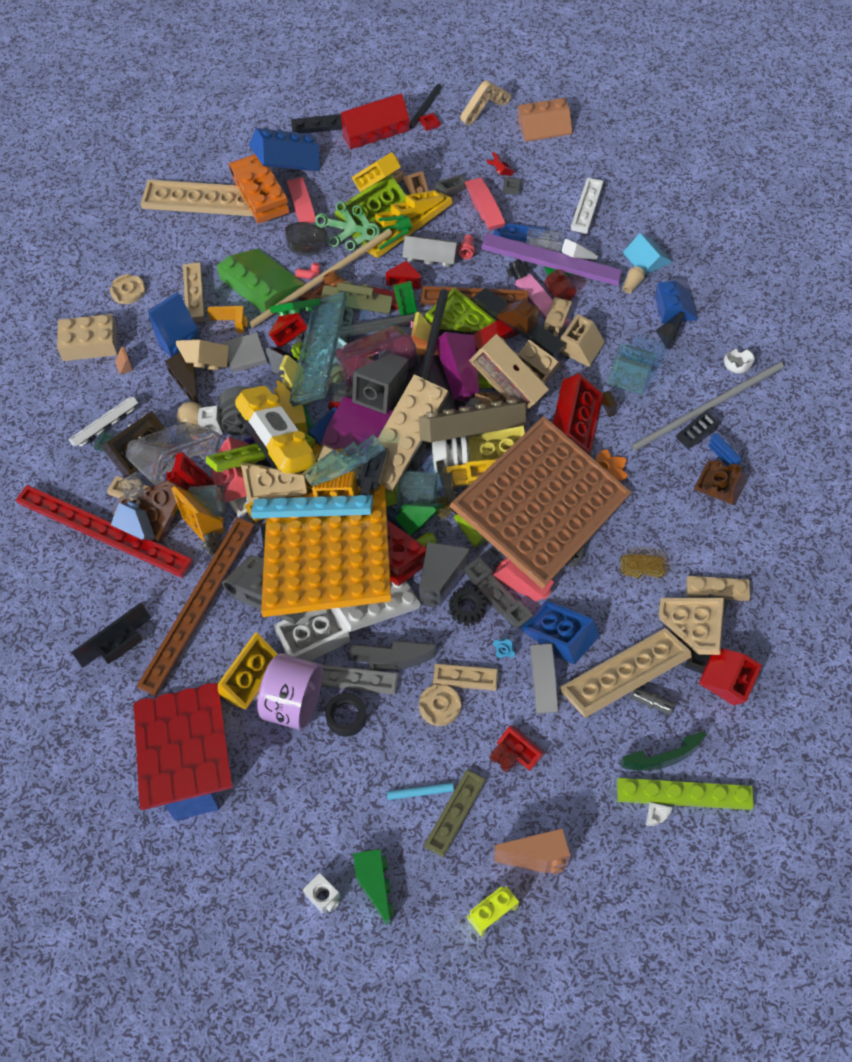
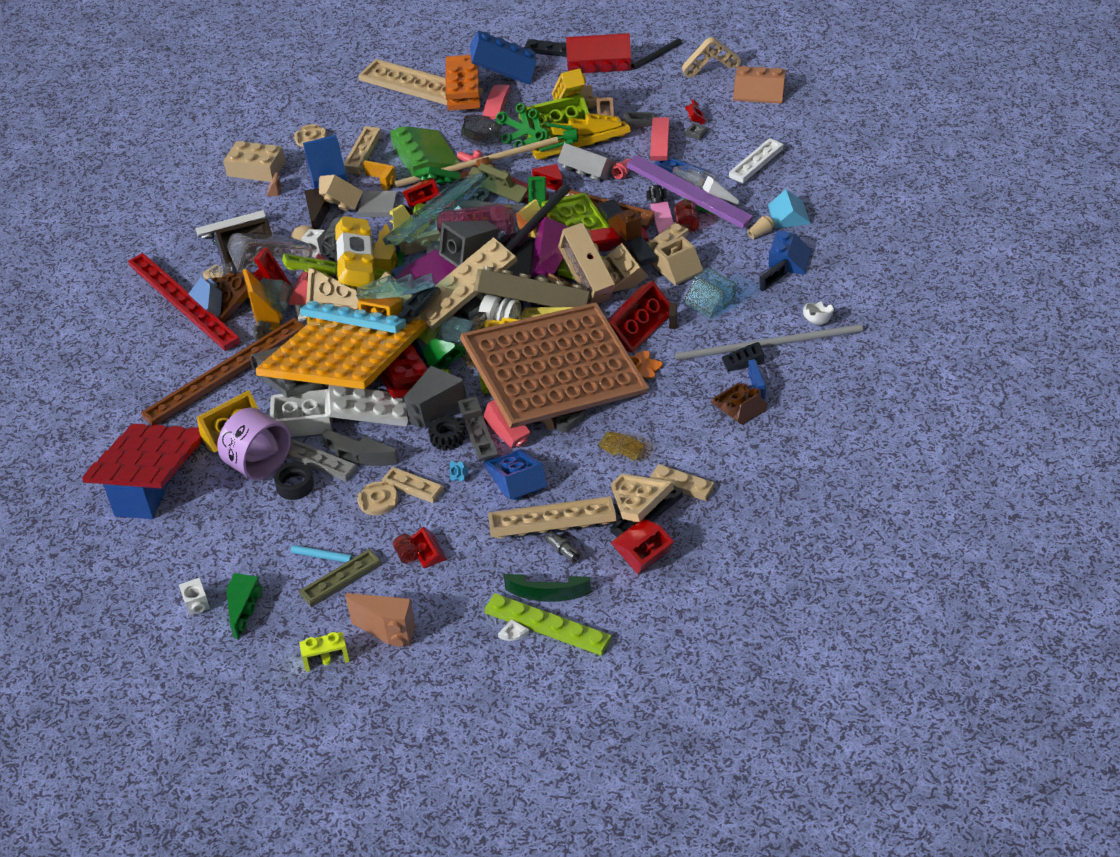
camera: 25 degrees right, 15 degrees down
black bracket [71,602,151,668] -> none
red tile [419,113,440,131] -> none
light grey slope [530,644,558,714] -> none

